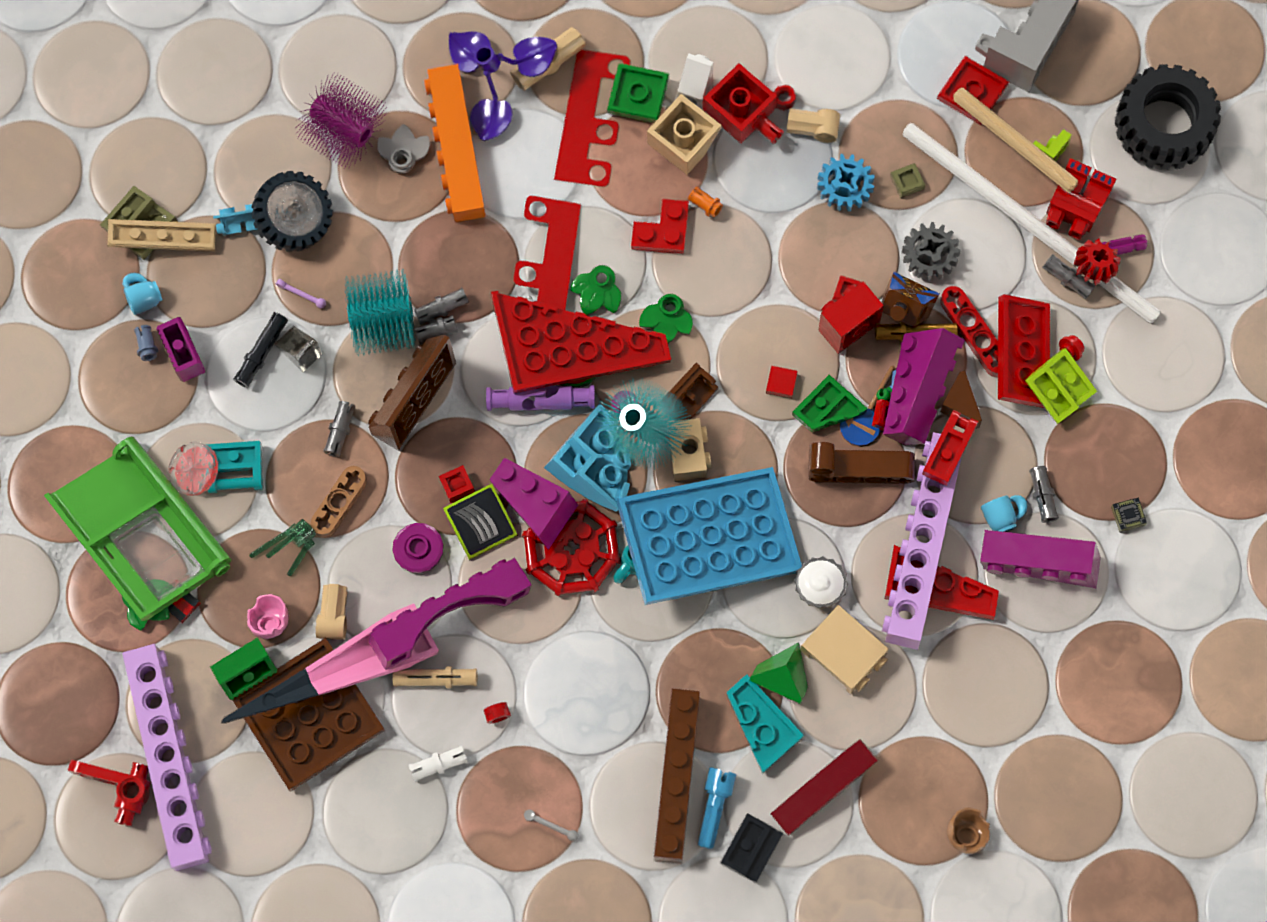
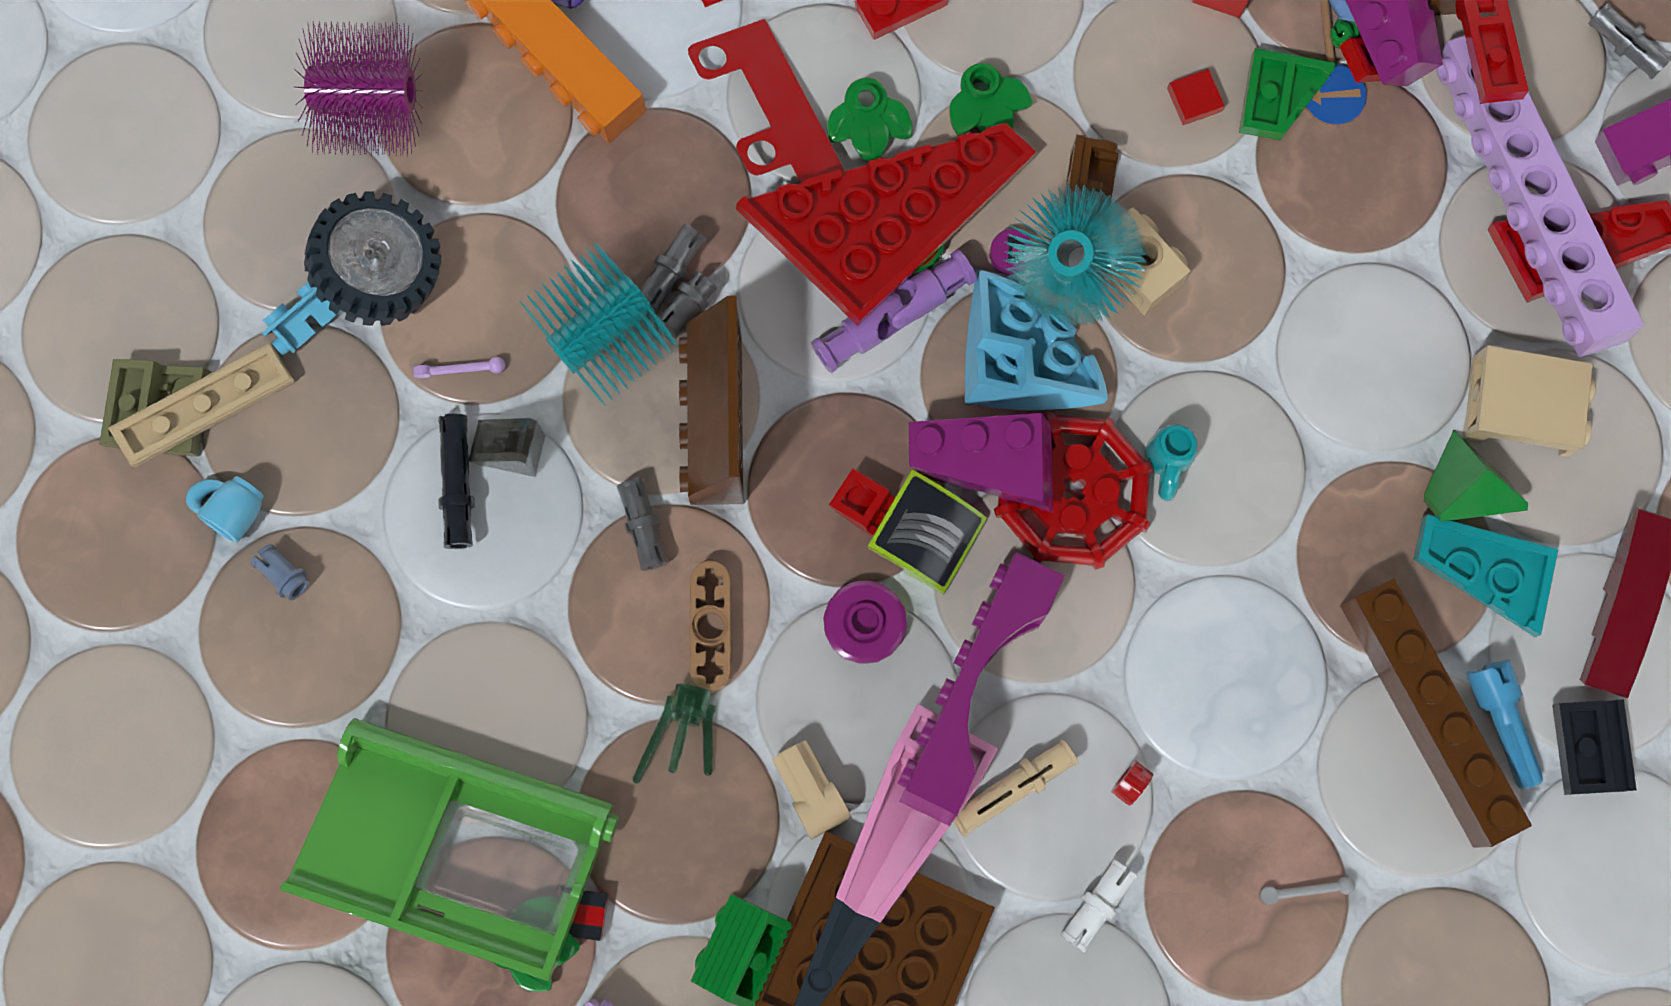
camera: 40 degrees left, 5 degrees up
magenta brick [156,317,206,382] -> none
clear tile [168,441,218,496] -> none
teal plate [206,441,264,494] -> none
bright pink hair [247,594,289,639] -> none
light grey plate [377,124,430,174] -> none
dark azure plate [616,467,802,605] -> none
white piece [794,556,849,609] -> none
reddish brown beam [808,442,915,484] -> none
medium azure piece [981,495,1028,532] -> none

